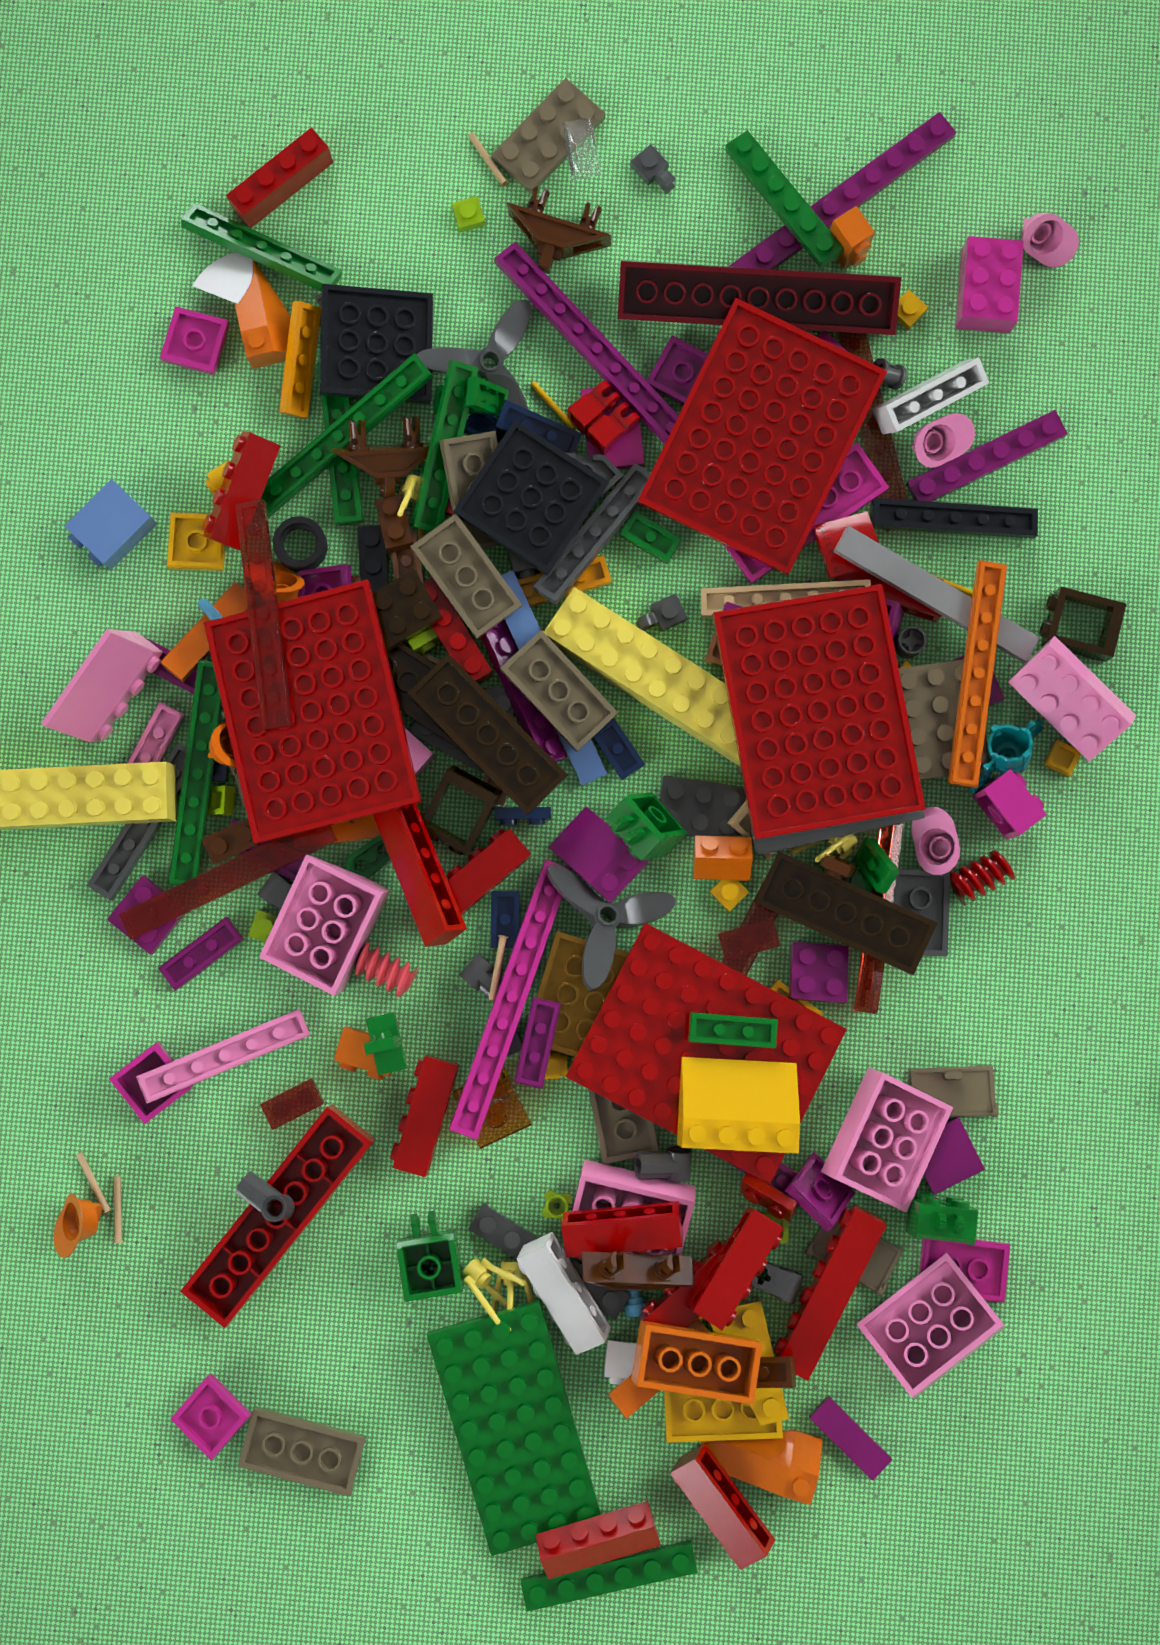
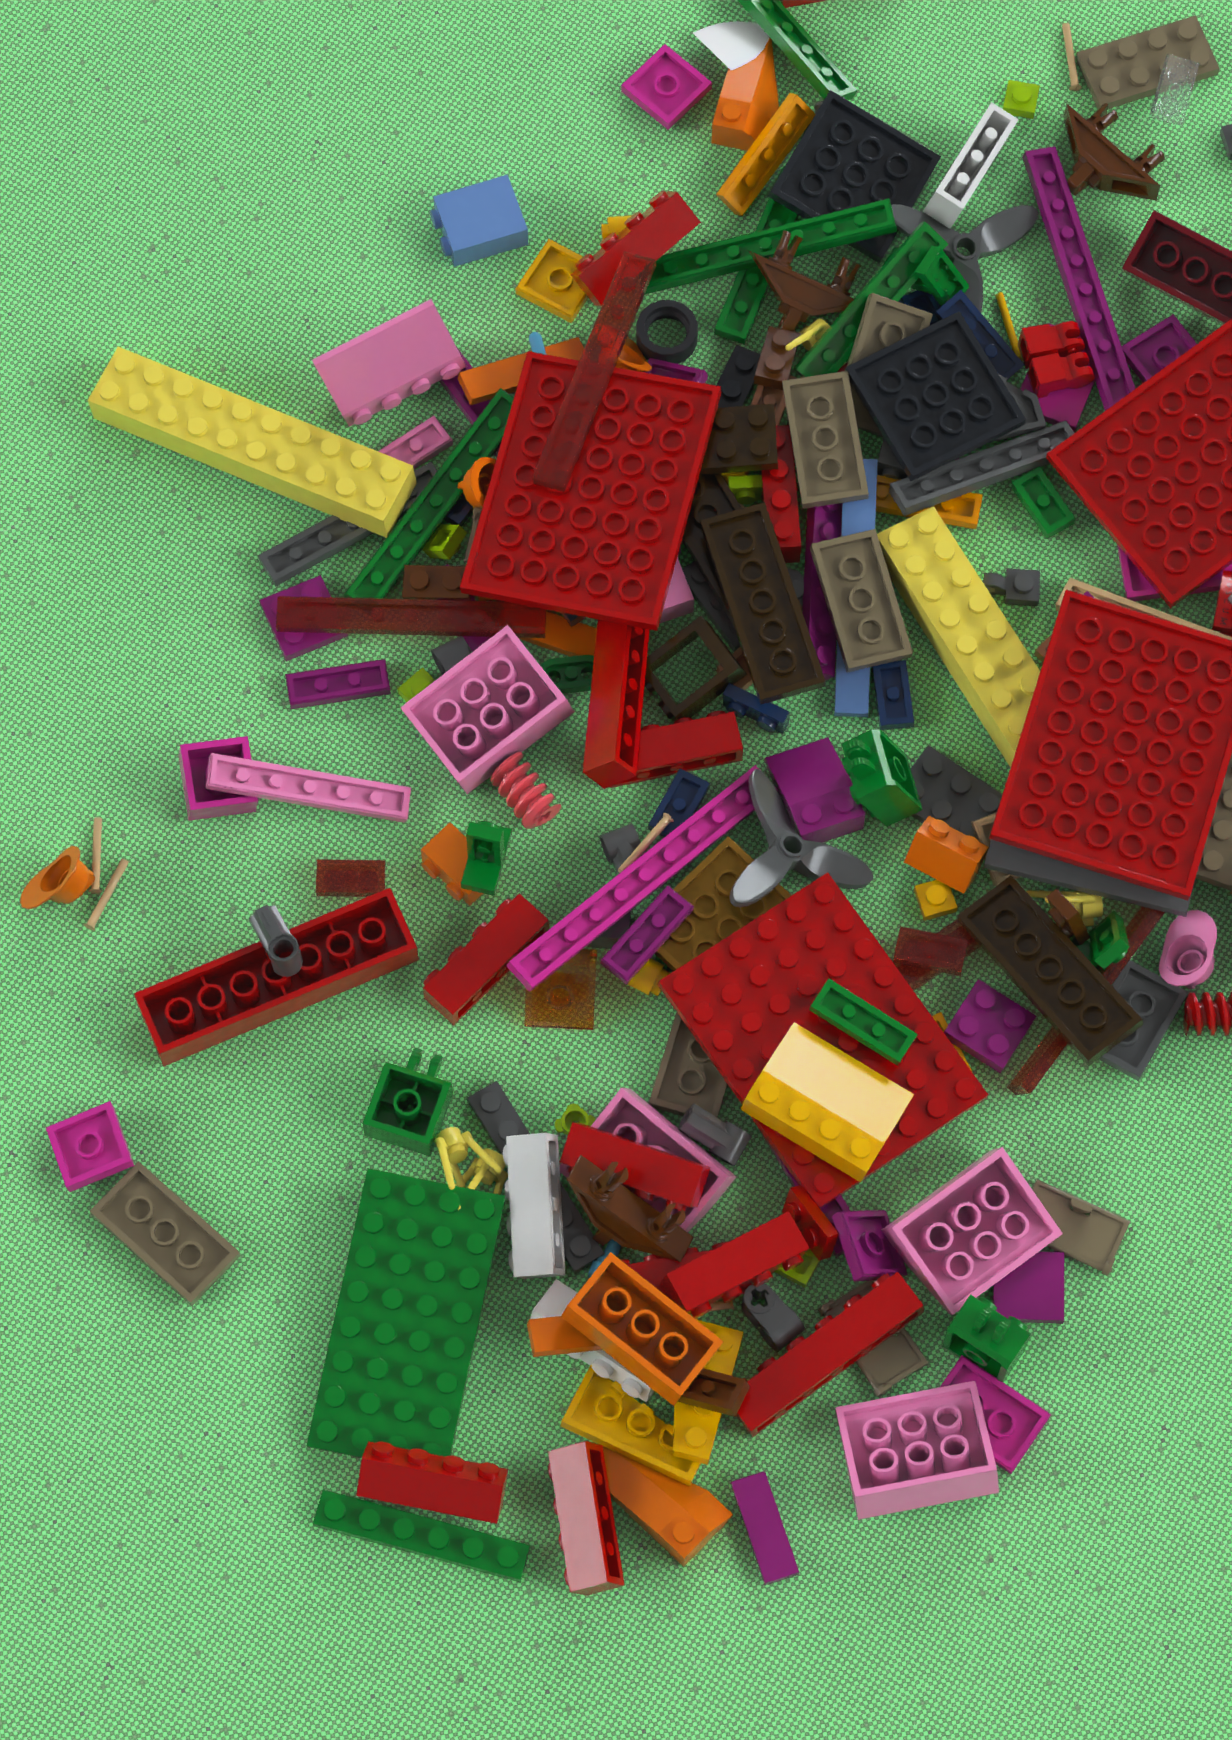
camera: 25 degrees right, 15 degrees down
none -> white brick [923,102,1019,229]

